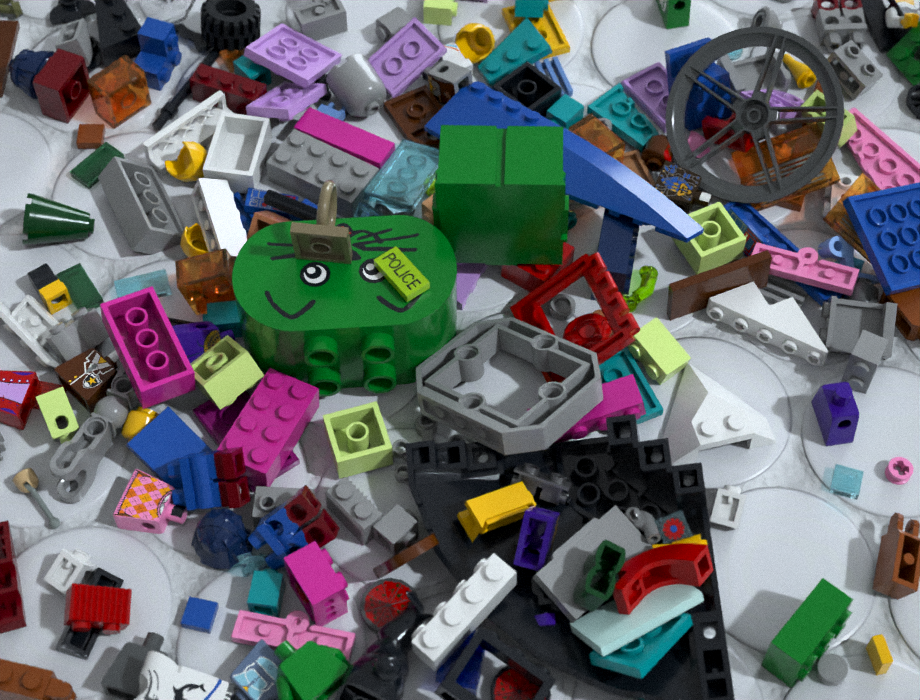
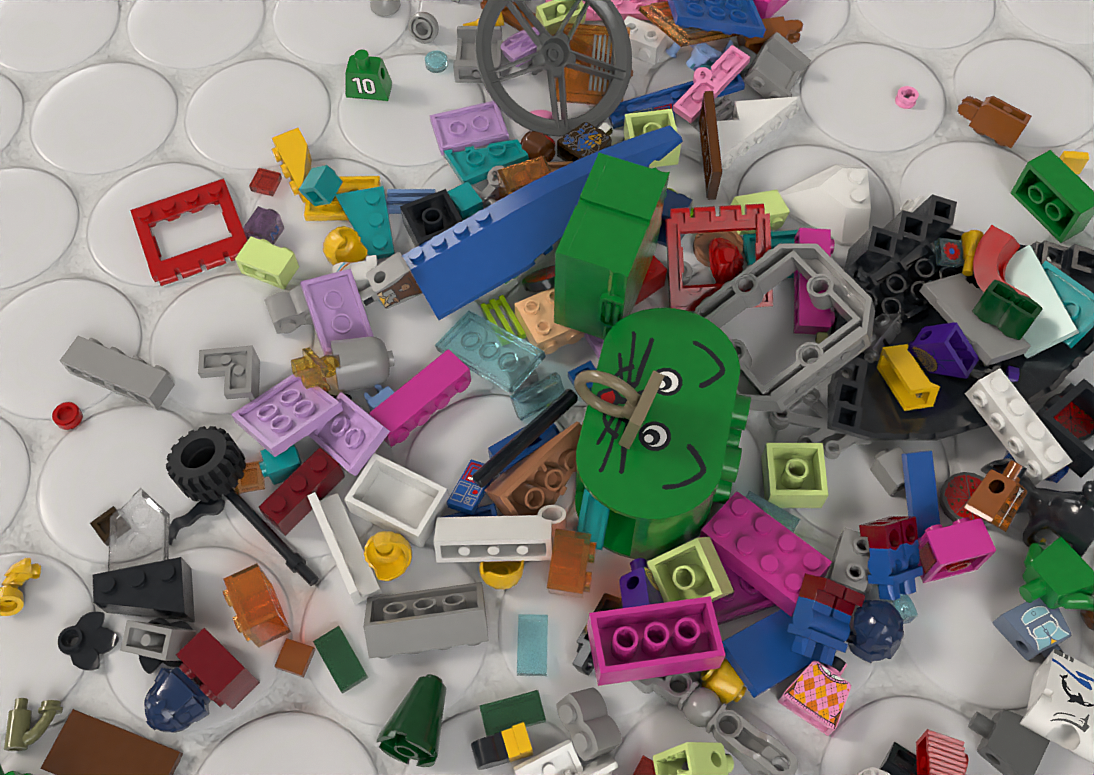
camera: 70 degrees left, 5 degrees up
reddish brown torso [54,348,119,414] -> none
blue brick [131,17,182,91] -> none
blue tile [180,596,219,633] -> none
teal brick [203,300,243,338] -> none
bright pink hinge [231,610,356,662] -> none
teal brick [247,569,286,618] -> none
light grey brick [266,129,380,218] -> none
light grey brick [325,477,383,545] -> none
reddish brown tile [373,533,439,579] -> none
lime tile [374,246,430,302] -> none
reddish brown tile [383,85,442,151] -> none
light grey arm [625,507,661,544] -> none
blue bracket [665,37,732,131] -> none
red panel [701,113,754,153] -> none
dark purple torso [811,382,859,447] -> none
clear light blue tile [829,464,864,500] -> none
light grey brick [841,330,889,394] -> none
none -> clear yellow hips [291,347,339,392]
none -> clear light blue tile [746,491,800,533]
none -> blue tile [901,451,940,539]
none -> dark orange torso [964,460,1027,532]

